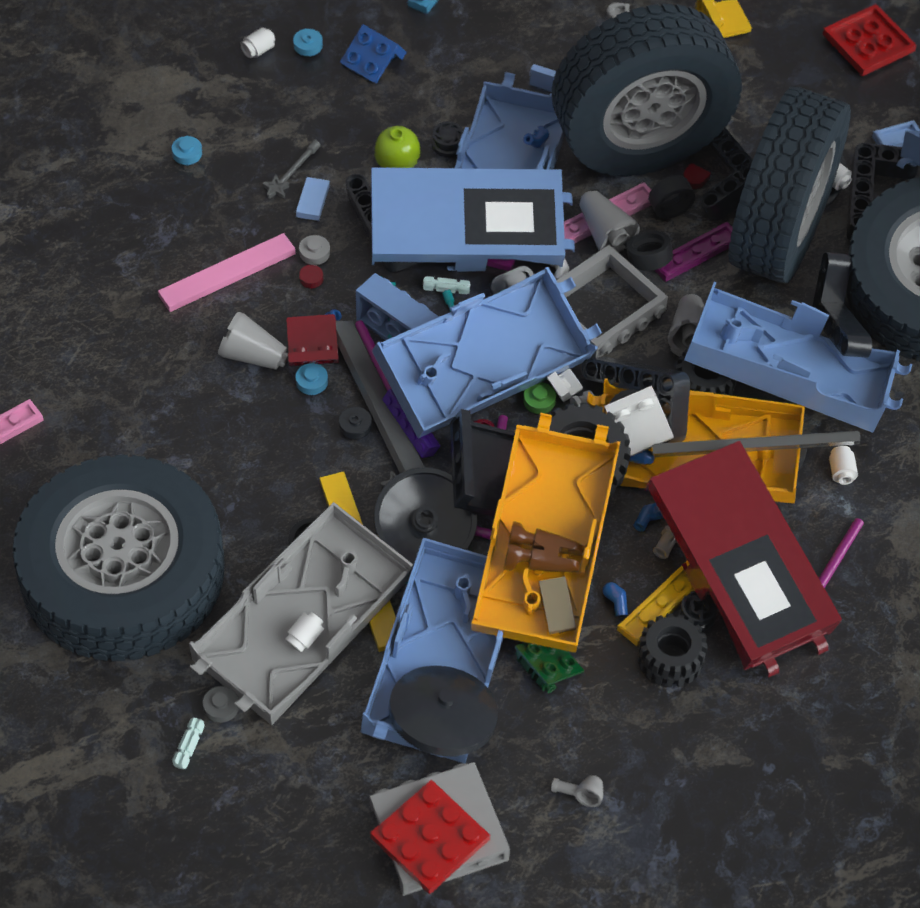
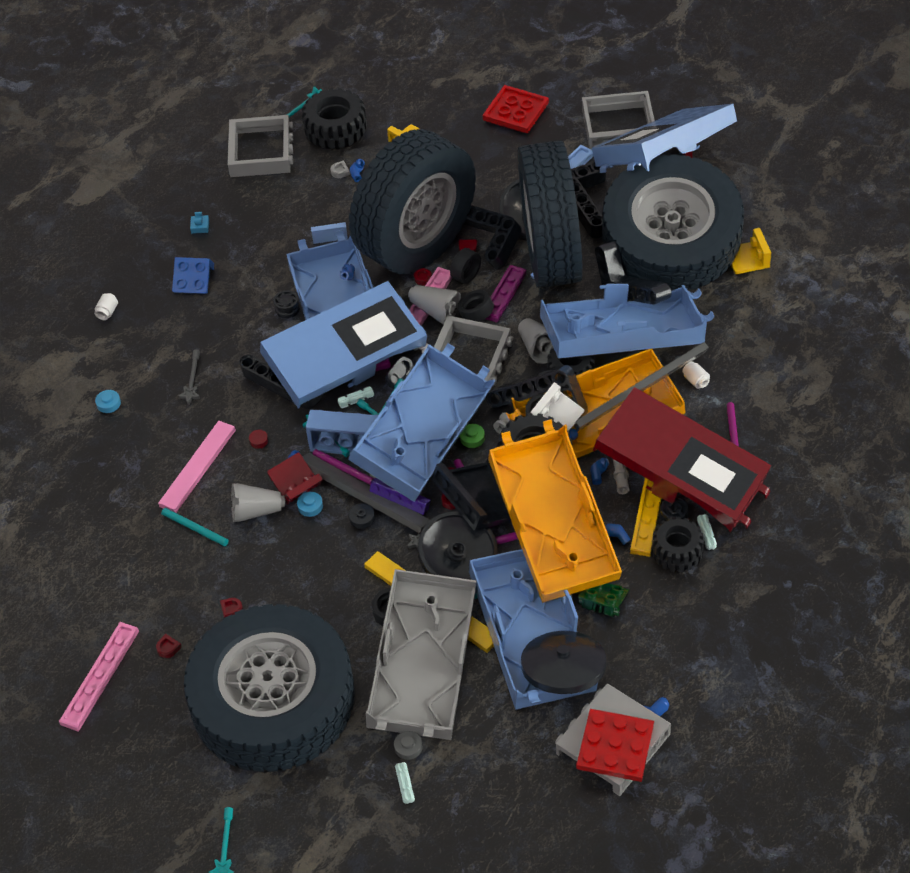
camera: 25 degrees left, 5 degrees down
white brick [285,612,324,653] -> none
dark azure wheel [293,29,323,56] -> none
light blue tile [296,177,330,221] -> none
light grey wheel [299,235,330,265] -> none
lime cylinder [375,126,420,168] -> none
reddish brown piece [504,521,583,572] -> none
dark tan tile [539,576,576,634] -> none
white bracket [547,369,583,403] -> none
light grey bar [551,775,603,807] -> none
none -> dark red tile [156,634,182,658]
none -> teal bar [161,508,229,546]
none -> dark red tile [220,598,243,618]
none -> dark red tile [414,268,432,286]
none -> blue arm [644,697,669,716]
none -> light aqua axle [697,514,717,550]

